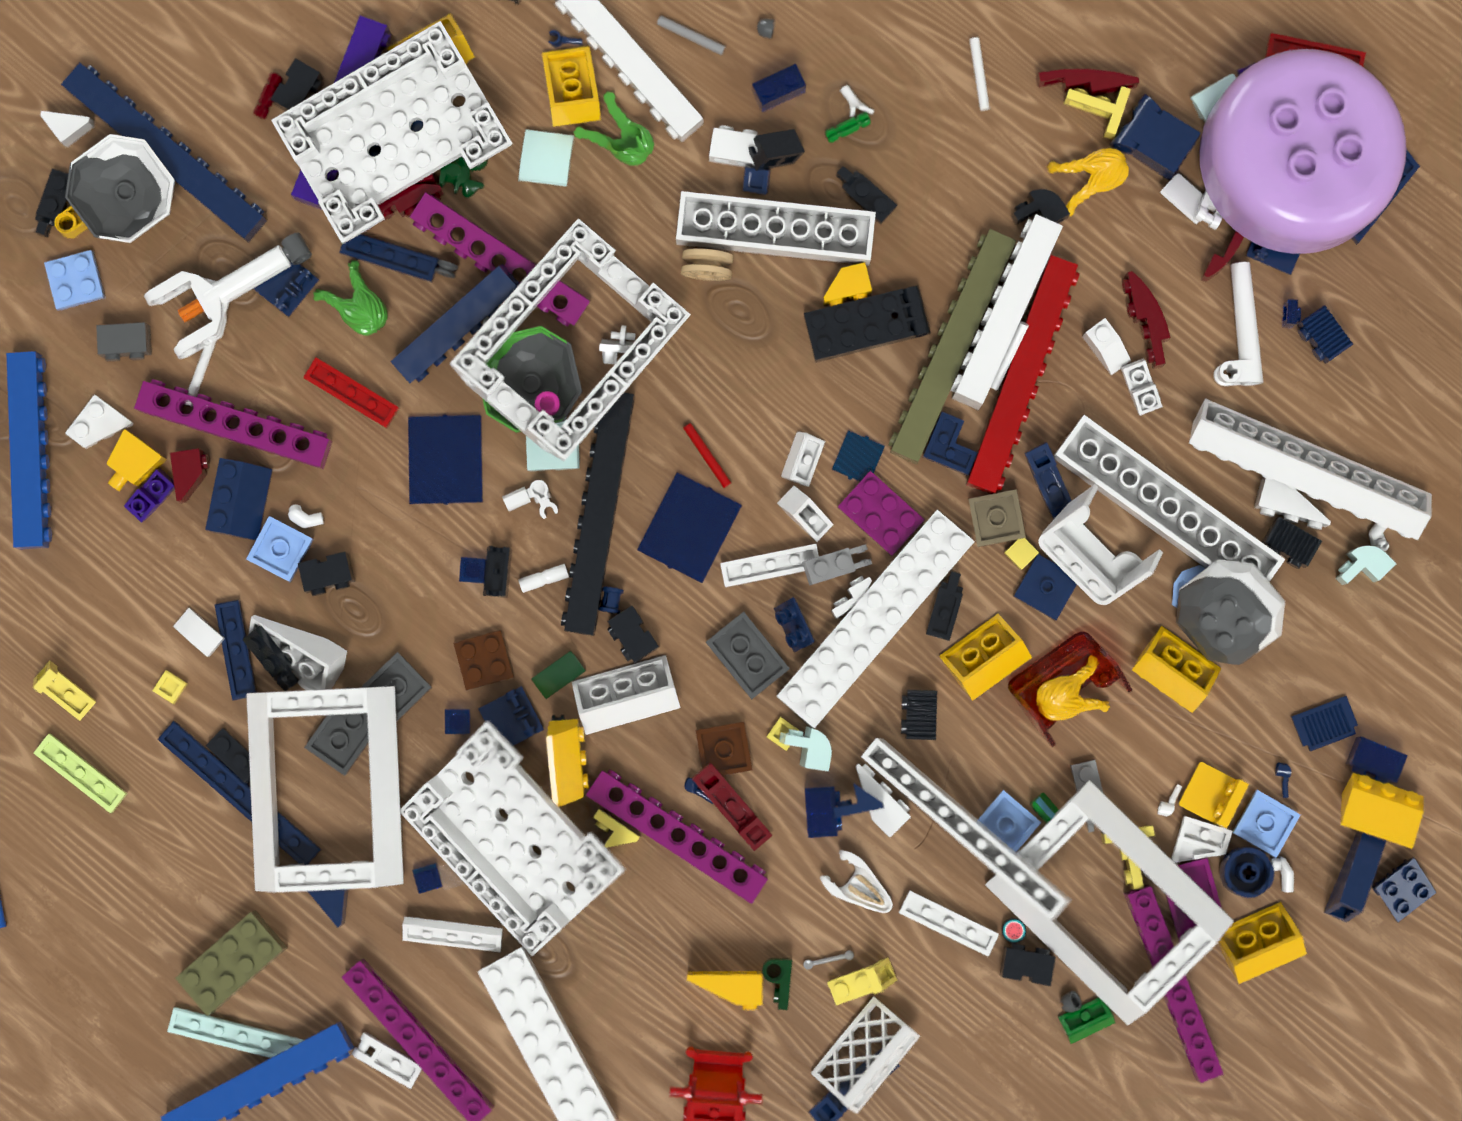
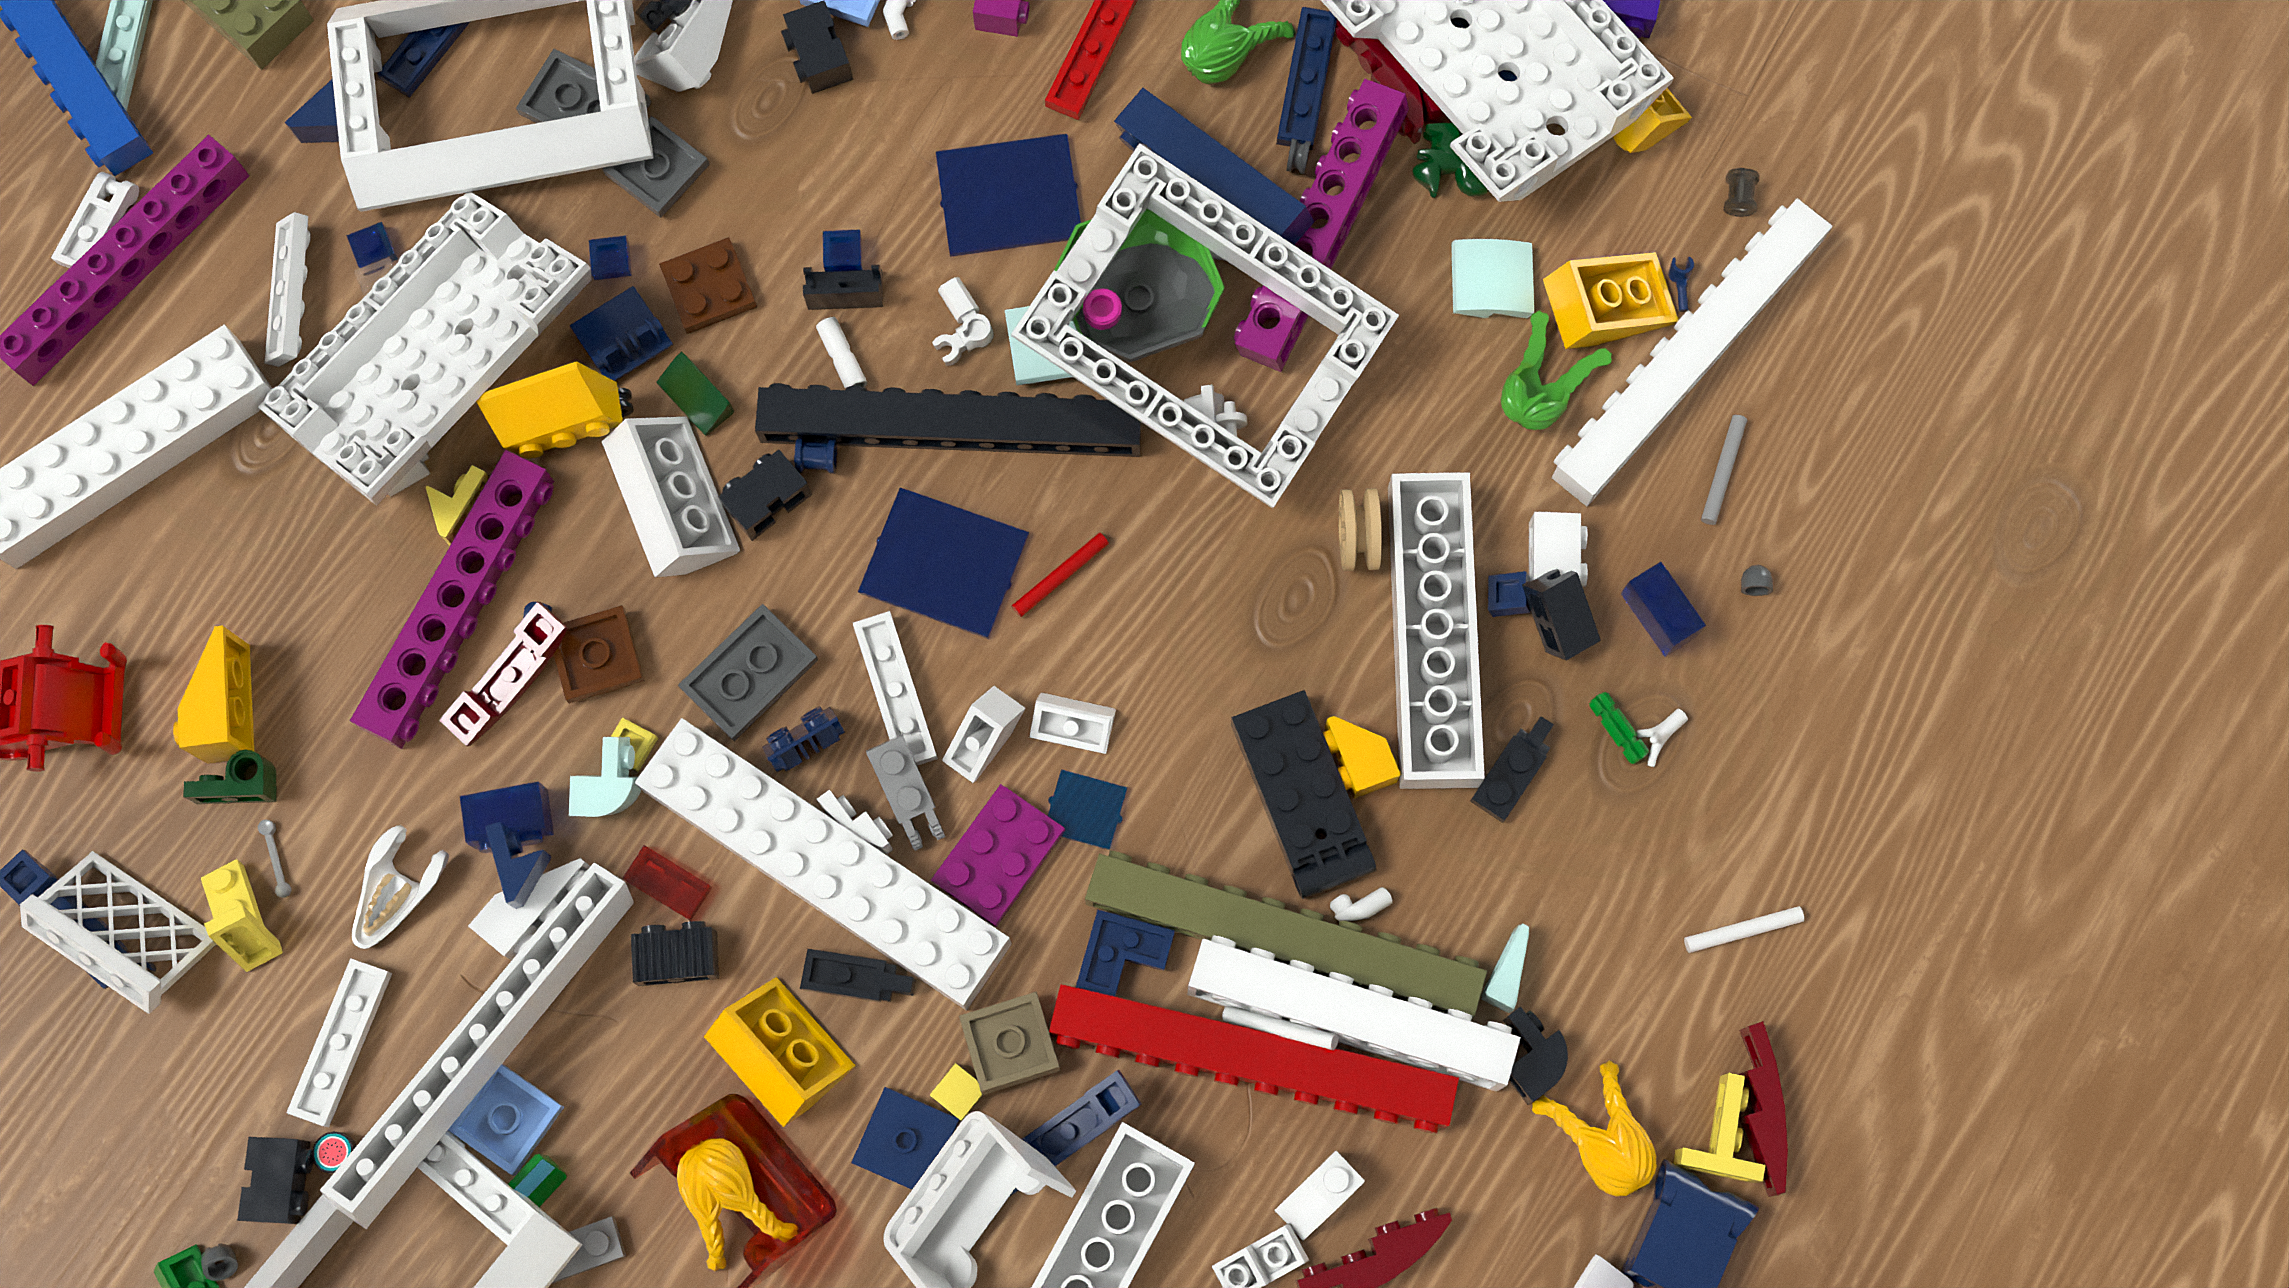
camera: 80 degrees right, 10 degrees down
none -> clear red tile [622,845,713,921]
none -> white arm [1330,887,1392,922]
none -> light aqua slope [1481,923,1529,1013]

